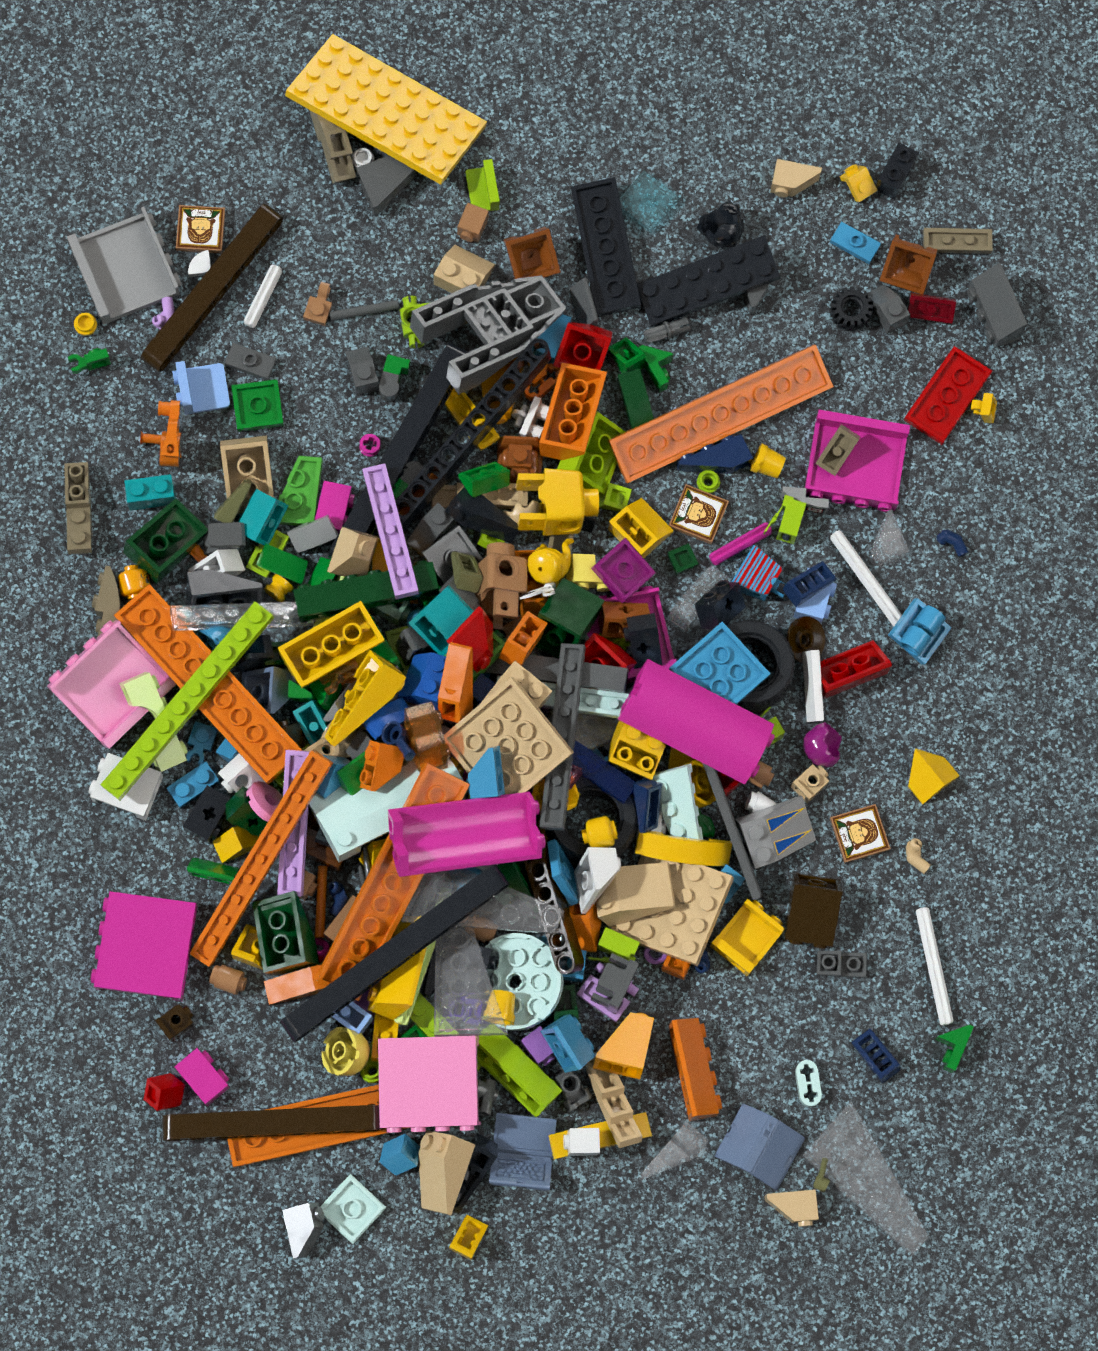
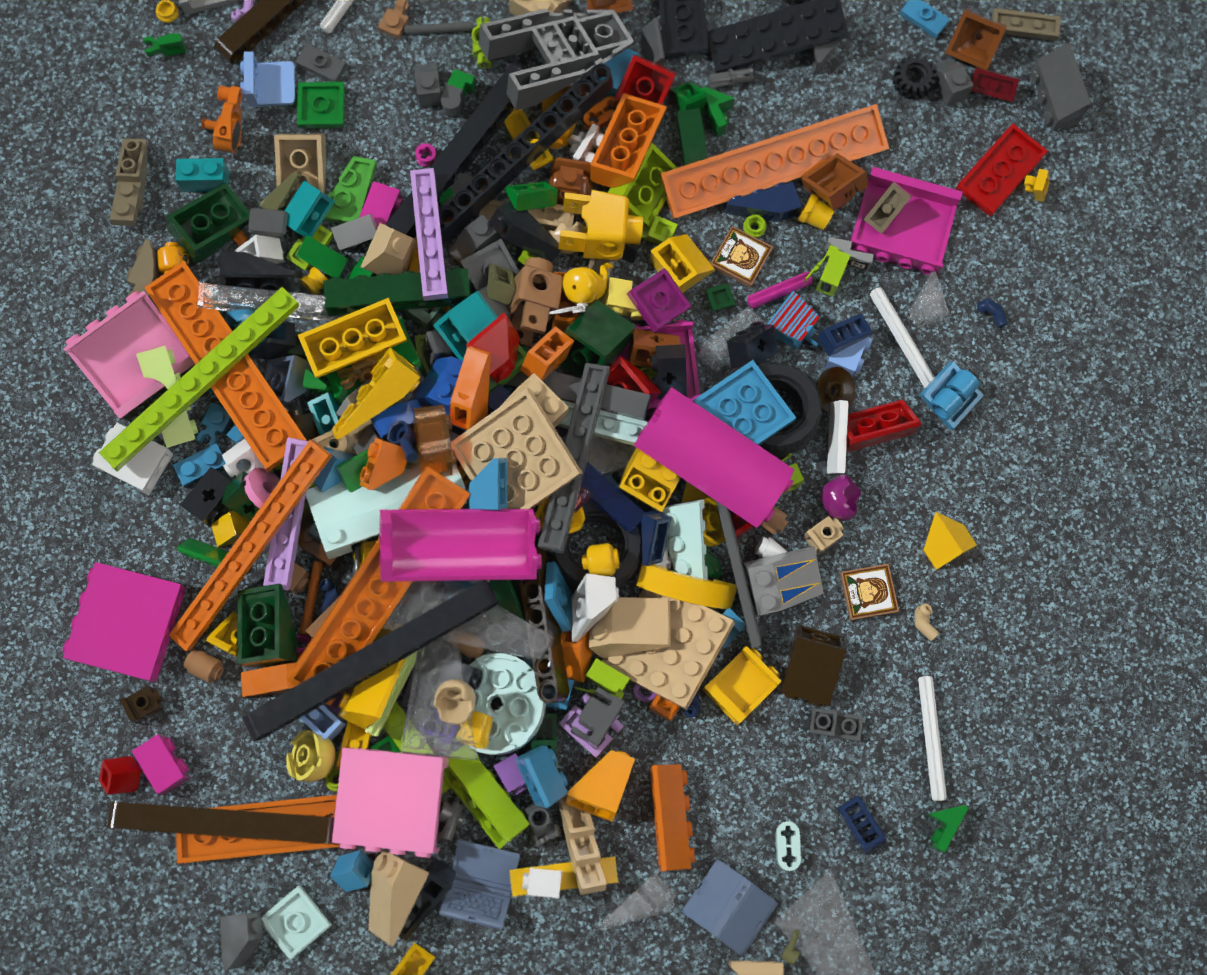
camera: 10 degrees right, 0 degrees up
none -> tan hair [434,679,476,725]
none -> dark orange brick [801,153,868,211]

